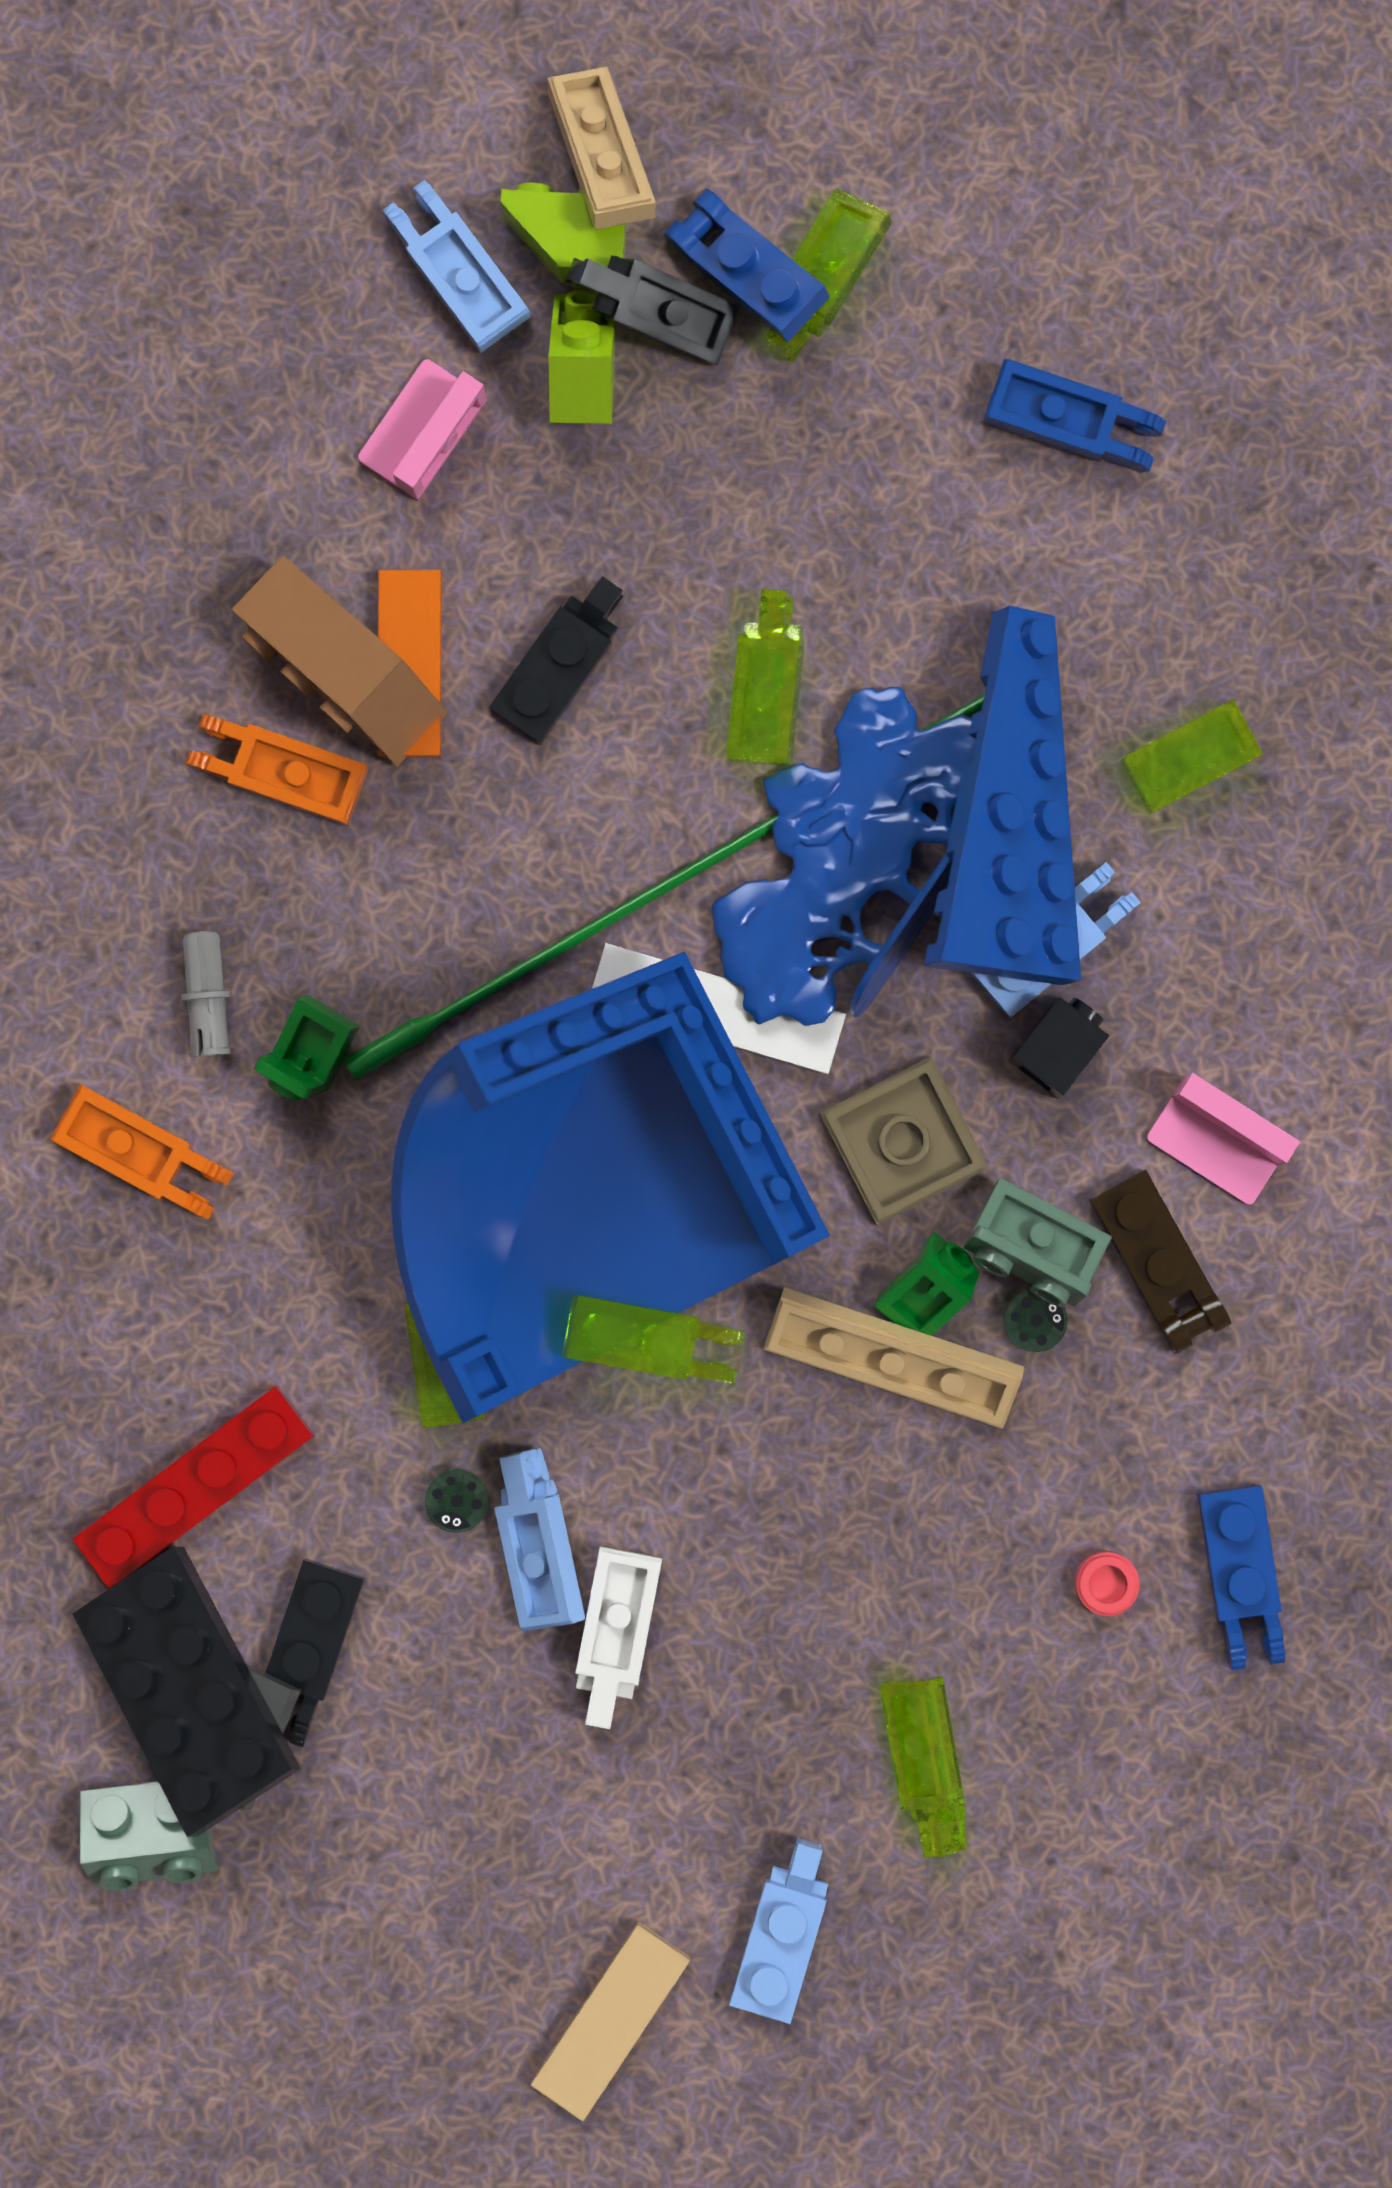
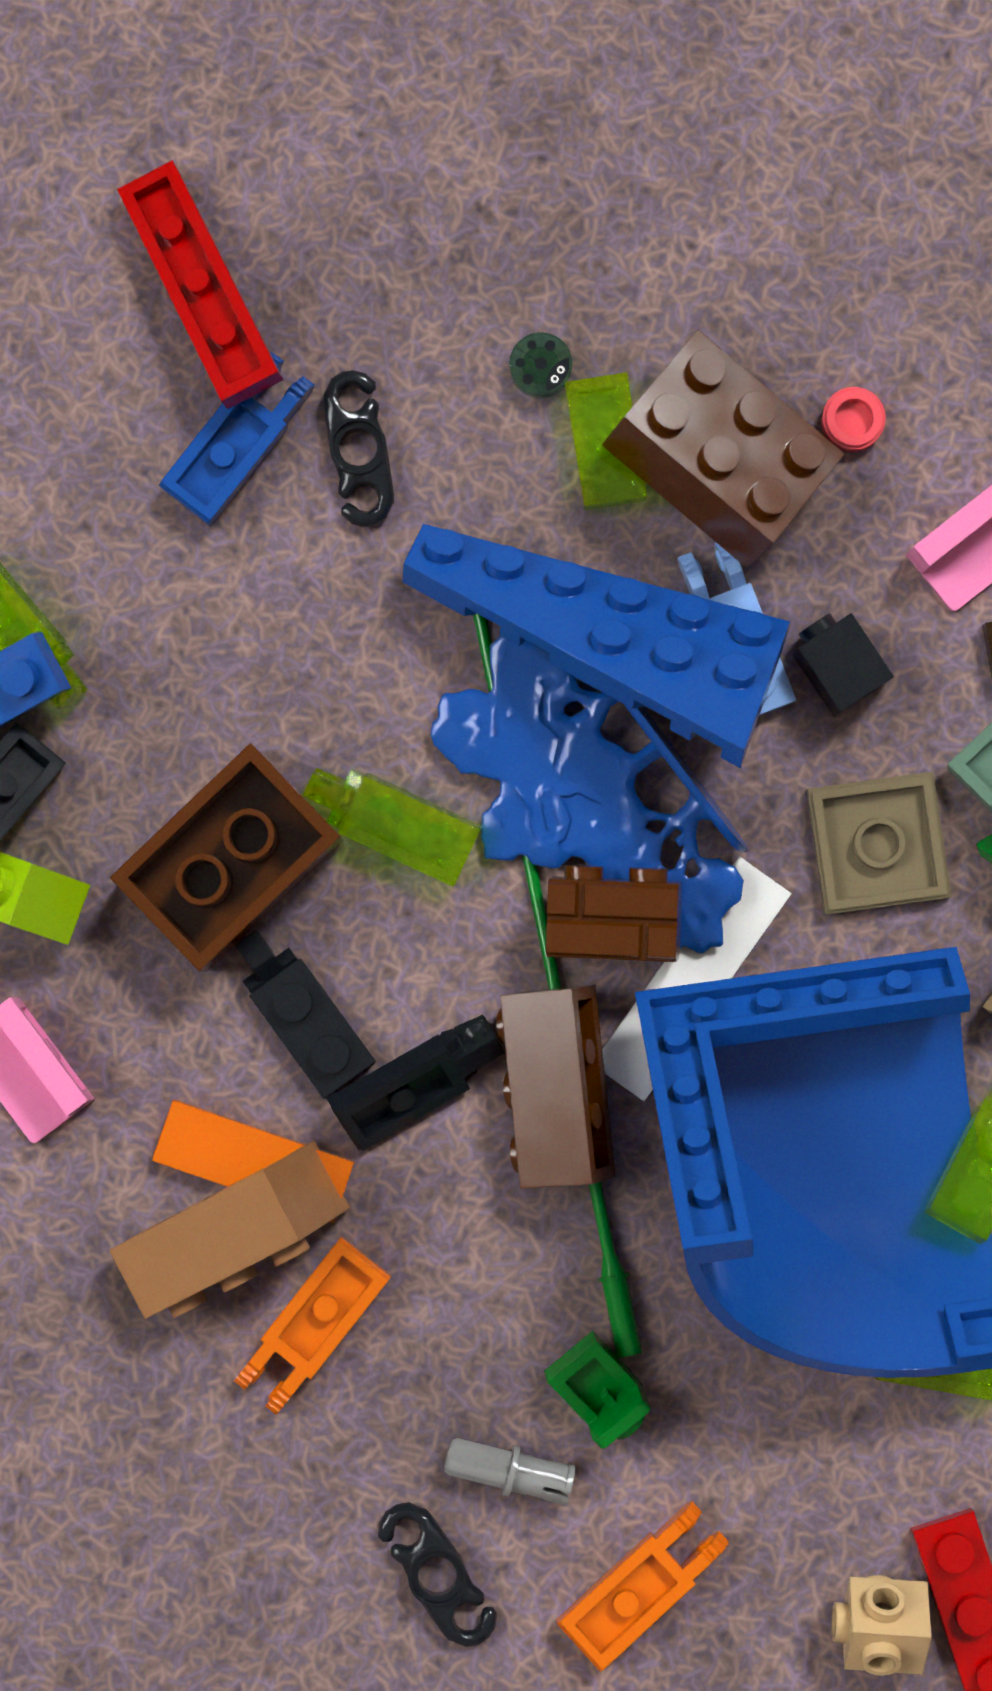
camera: 75 degrees left, 0 degrees up
none -> reddish brown brick [109,743,344,972]
none -> red plate [117,160,283,409]
none -> black piece [323,370,394,527]
none -> black hinge [327,1014,505,1151]
none -> black piece [378,1502,497,1647]
none -> reddish brown brick [496,985,616,1189]
none -> clear green tile [509,332,572,399]
none -> reddish brown brick [546,865,682,962]
none -> reddish brown brick [602,329,844,568]
none -> coral tile [821,387,886,452]
none -> tan brick [832,1575,932,1676]

